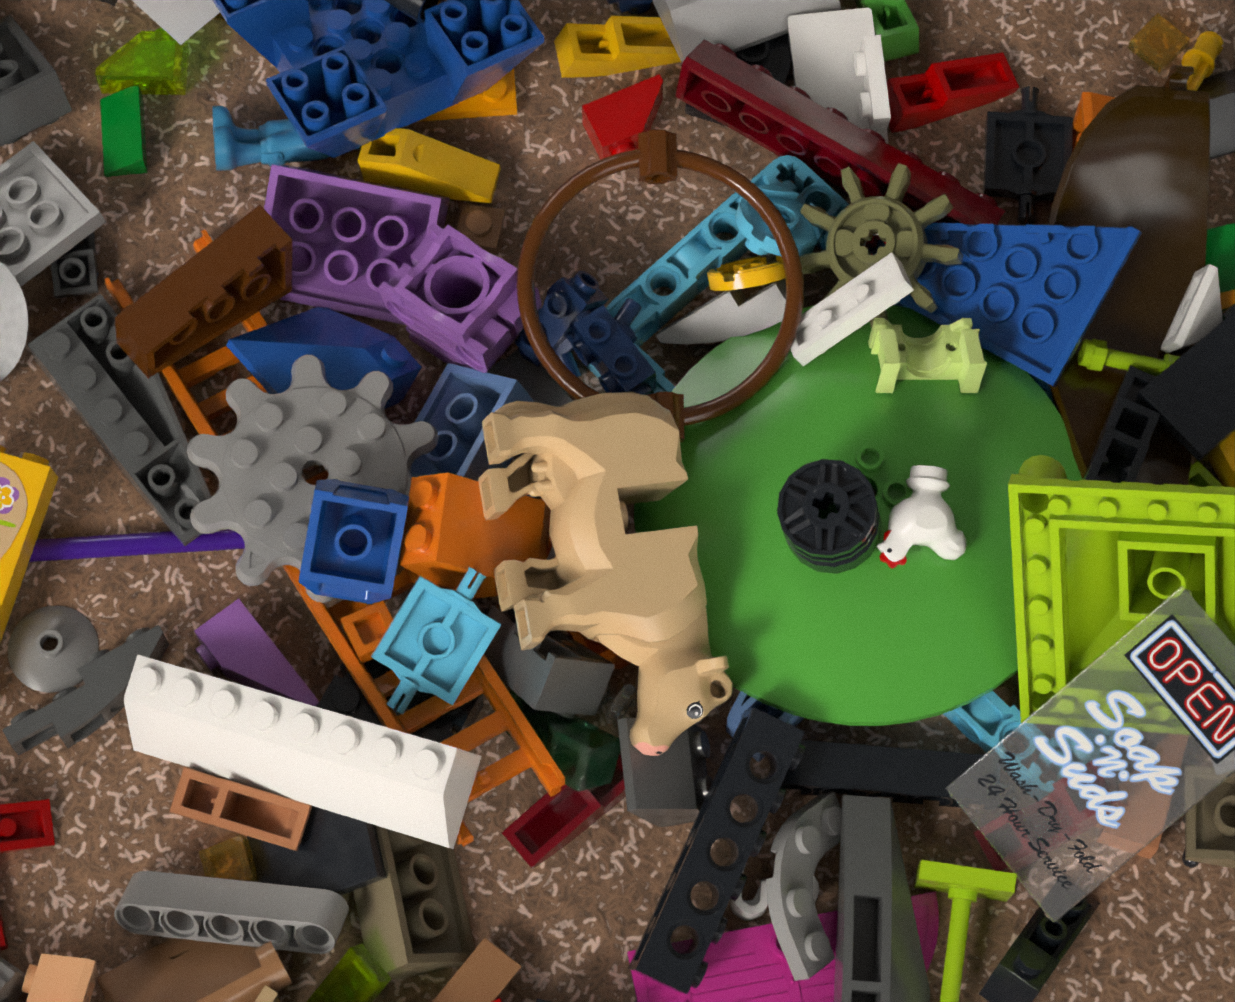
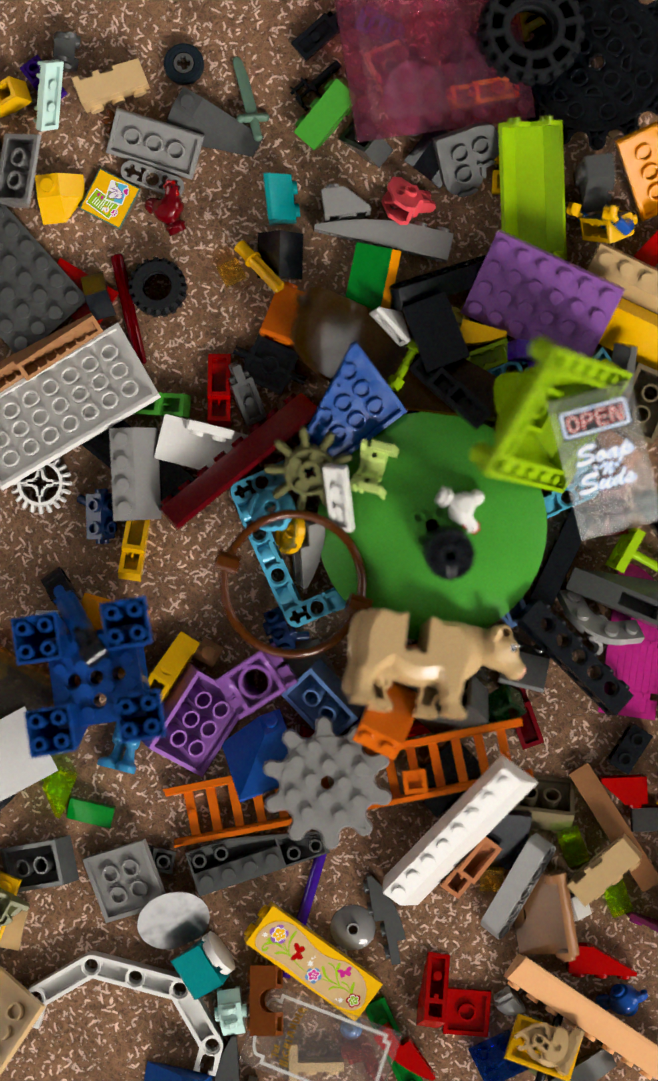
camera: 70 degrees left, 20 degrees up
reddish brown wedge [115,205,292,379] -> none
medium lavender slope [194,599,319,707] -> none
blue slope [298,479,409,604] -> none
medium azure plate [371,567,501,714] -> none
dark blue brick [569,298,656,395] -> none
red slope [582,74,663,160] -> none
none -> dark grey hinge [228,361,267,426]

